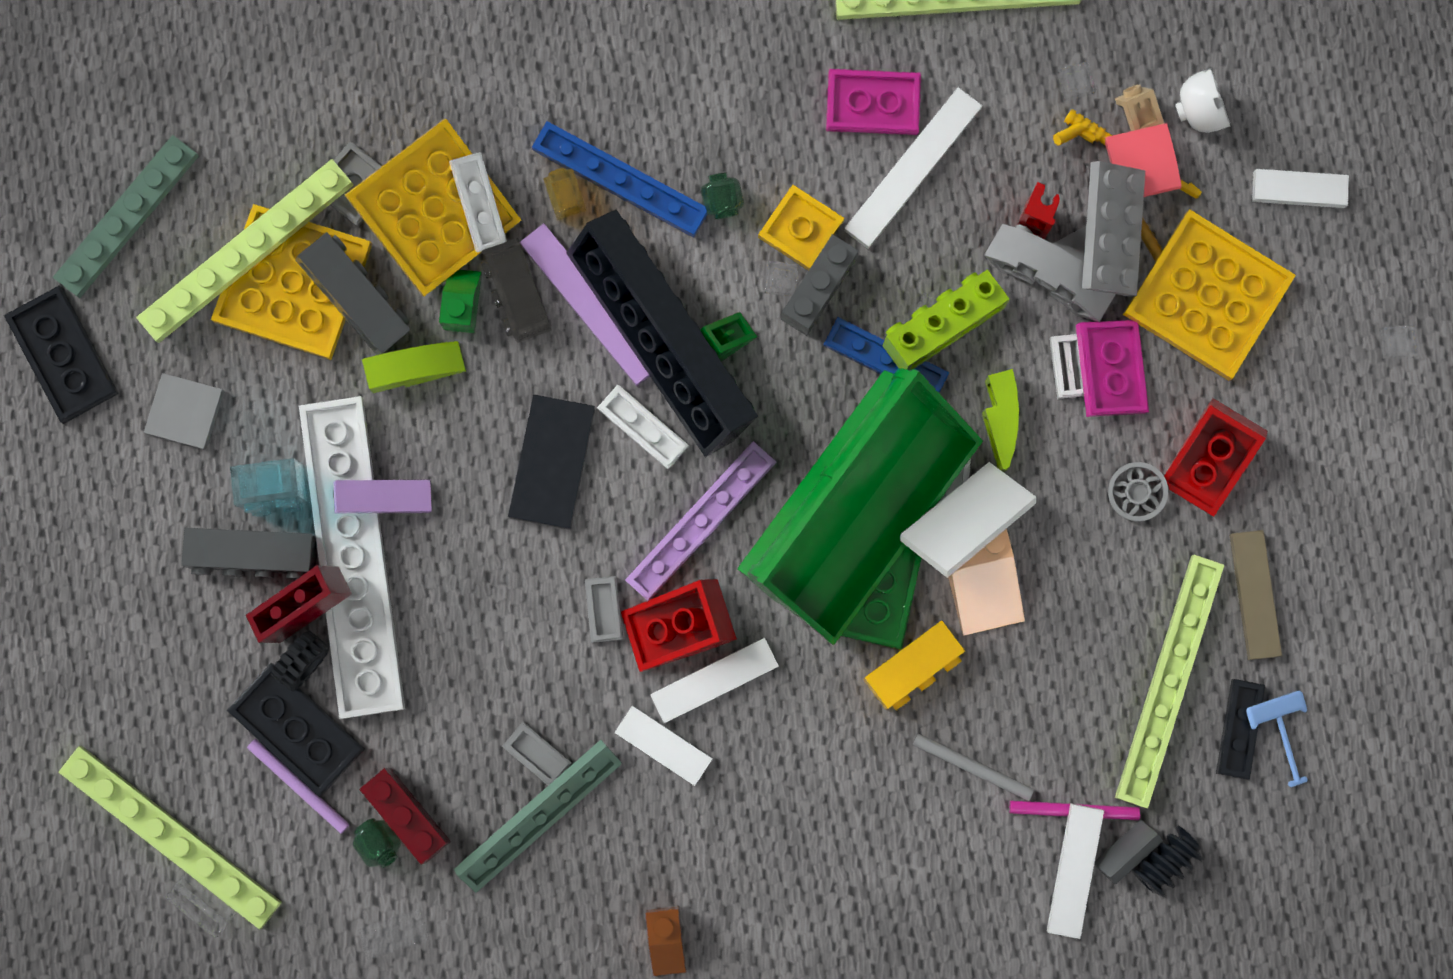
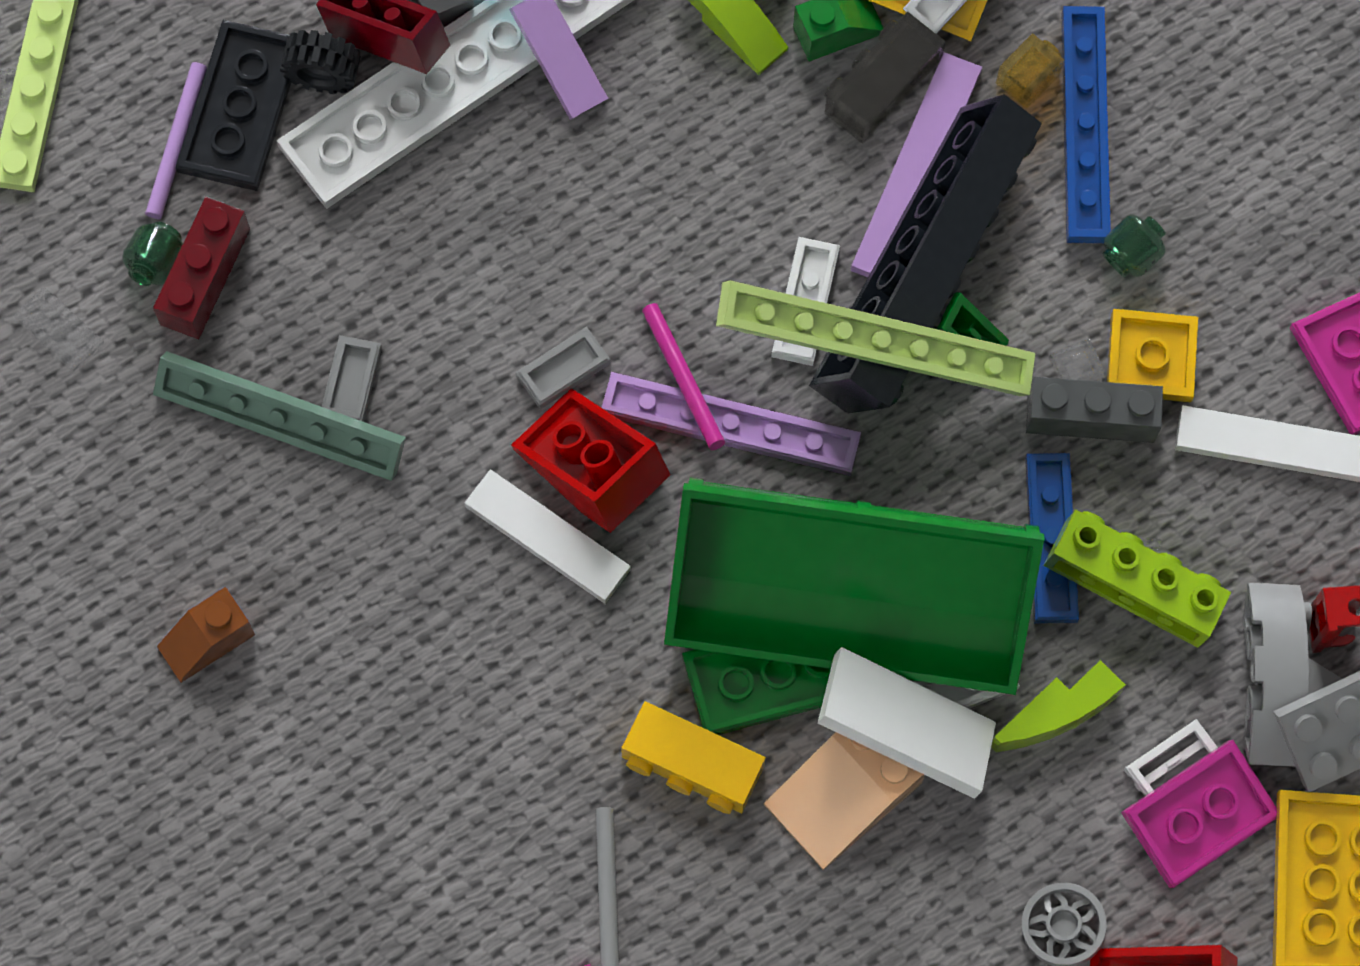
camera: 60 degrees right, 10 degrees down
black tile [508,394,595,530] -> none
white tile [614,706,712,786] -> none
none -> dark pink bar [642,303,725,450]
none -> yellowish green plate [716,280,1035,396]

